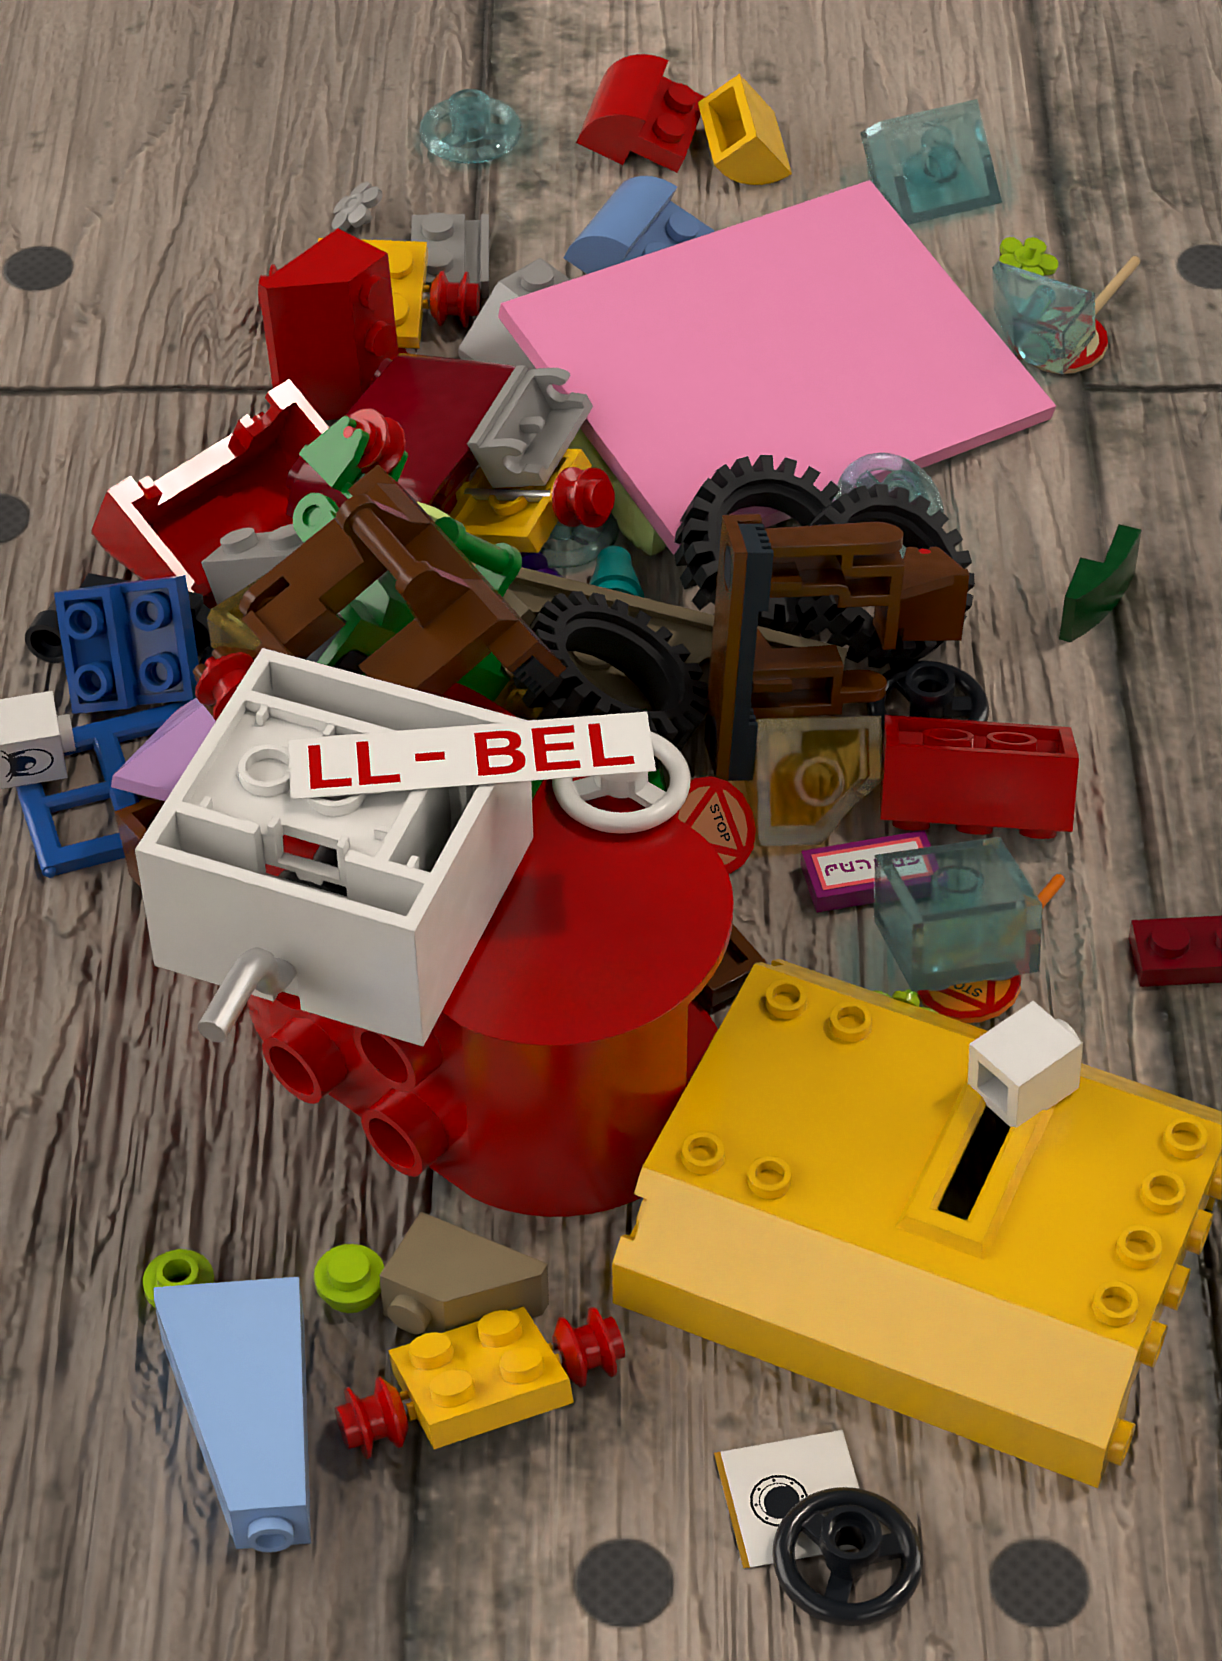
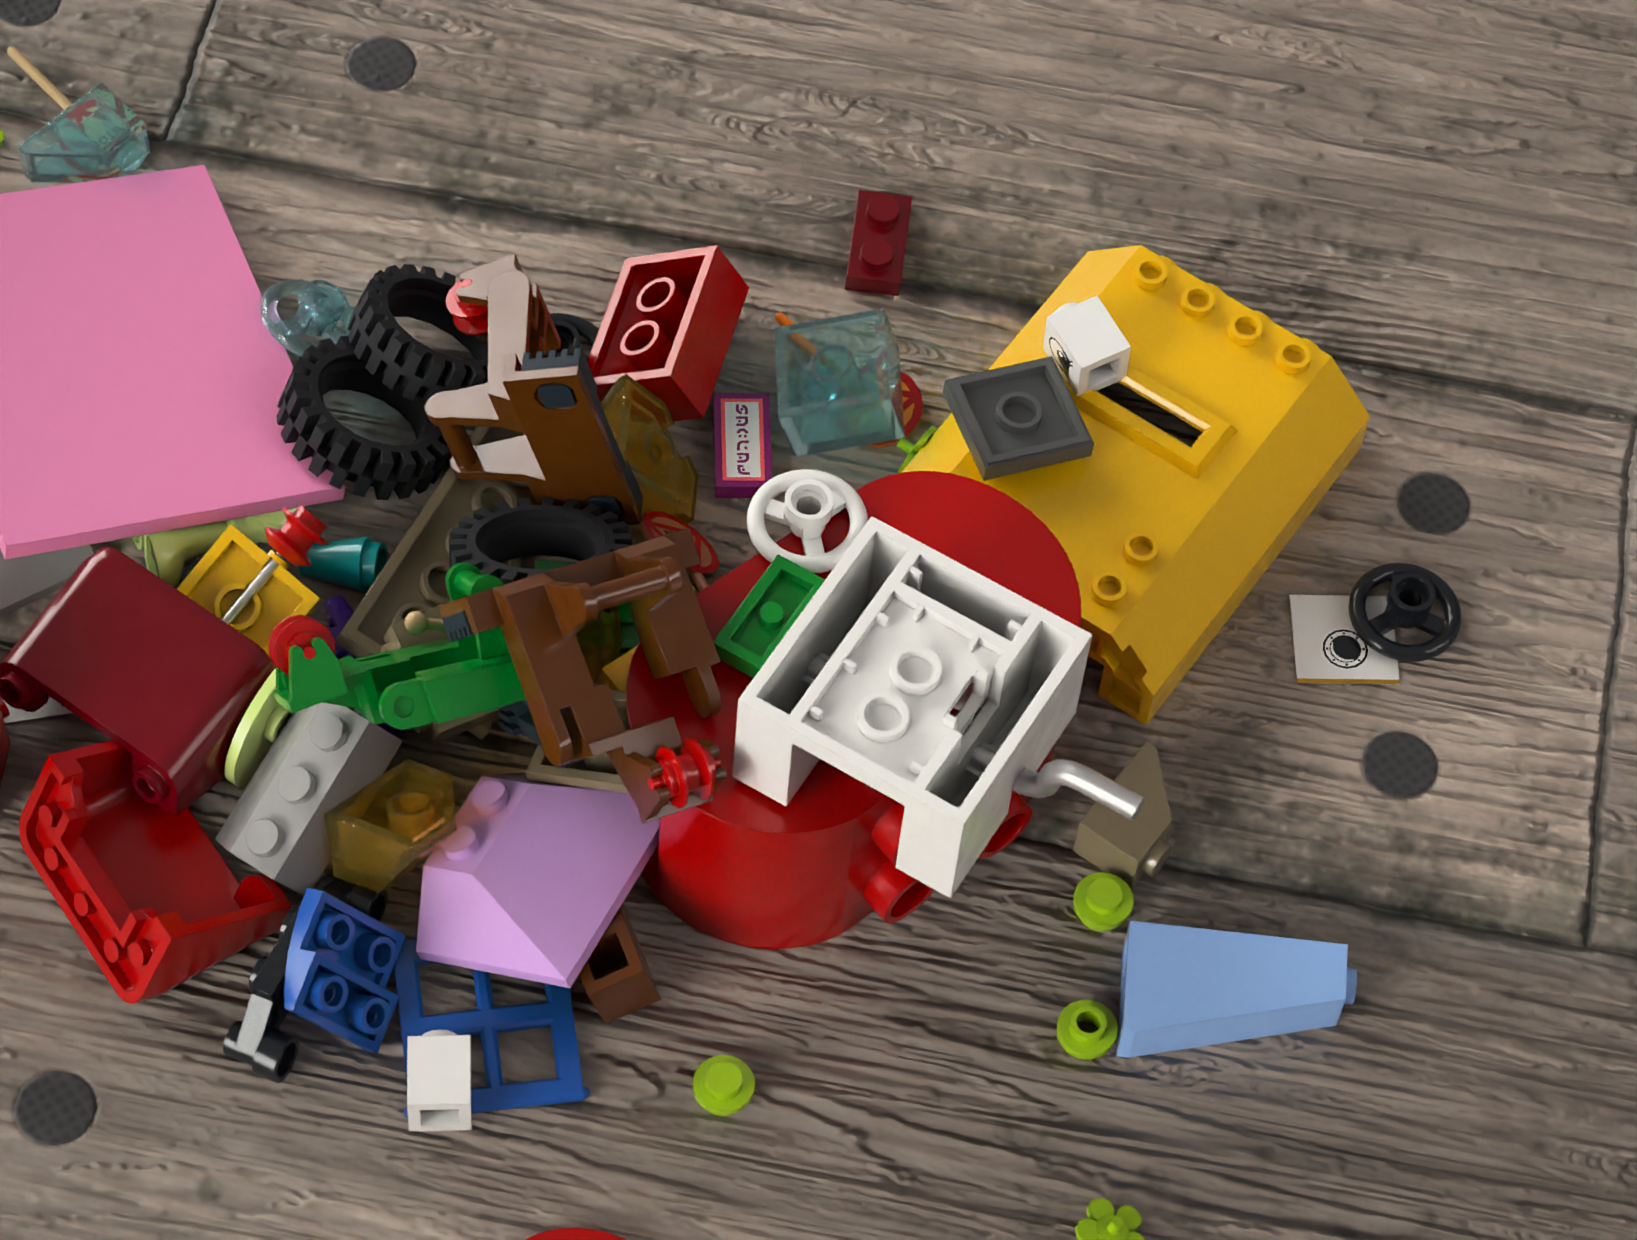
camera: 85 degrees left, 10 degrees up
white sticker [288,712,656,800] -> none
yellow plate [335,1306,625,1459] -> none
light grey hinge [467,365,593,488] -> none
dark green slope [1059,524,1142,642] -> none
none -> lime plate [693,1055,755,1116]
none -> dark grey plate [943,356,1094,481]

